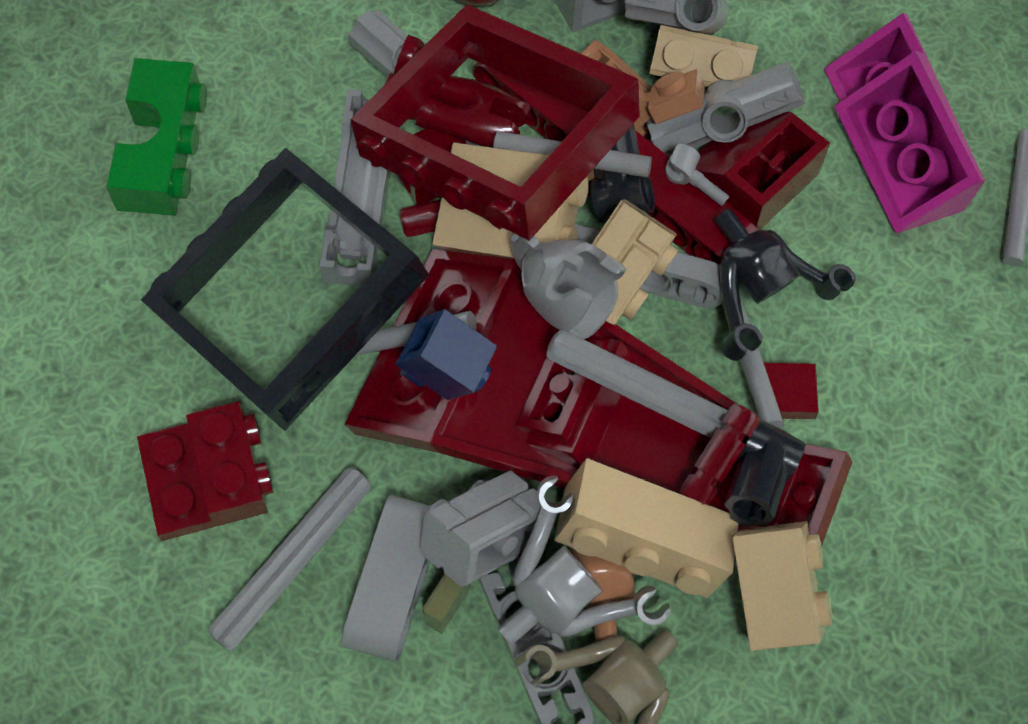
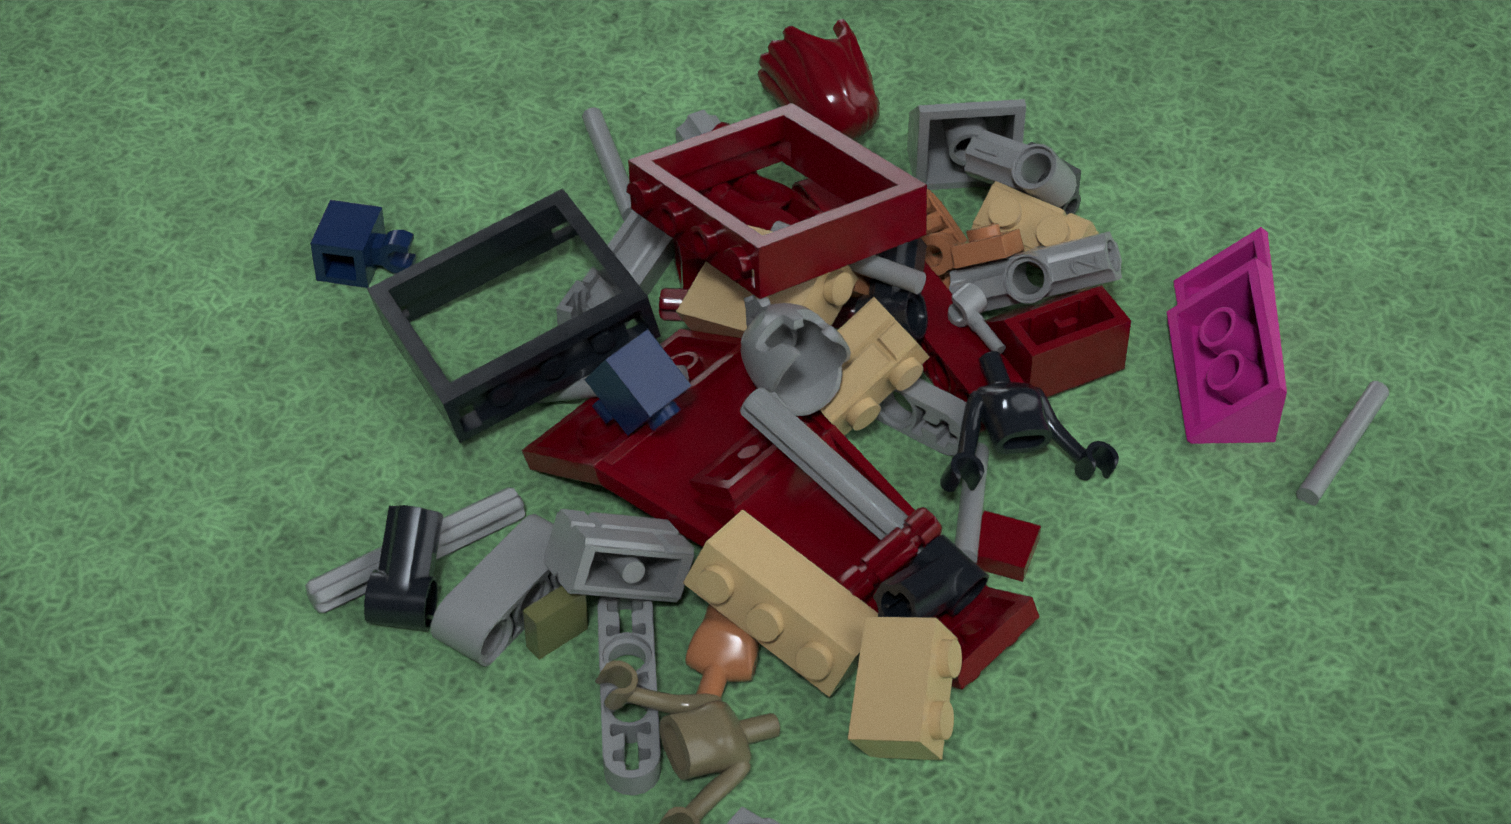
camera: 20 degrees right, 20 degrees down
green arch [106,58,207,216] -> none
dark red plate [137,401,274,541] -> none
light grey piece [498,476,670,645] -> none
none -> dark blue brick [310,200,416,288]
none -> black piece [364,505,443,631]
none -> light grey bar [582,107,631,221]

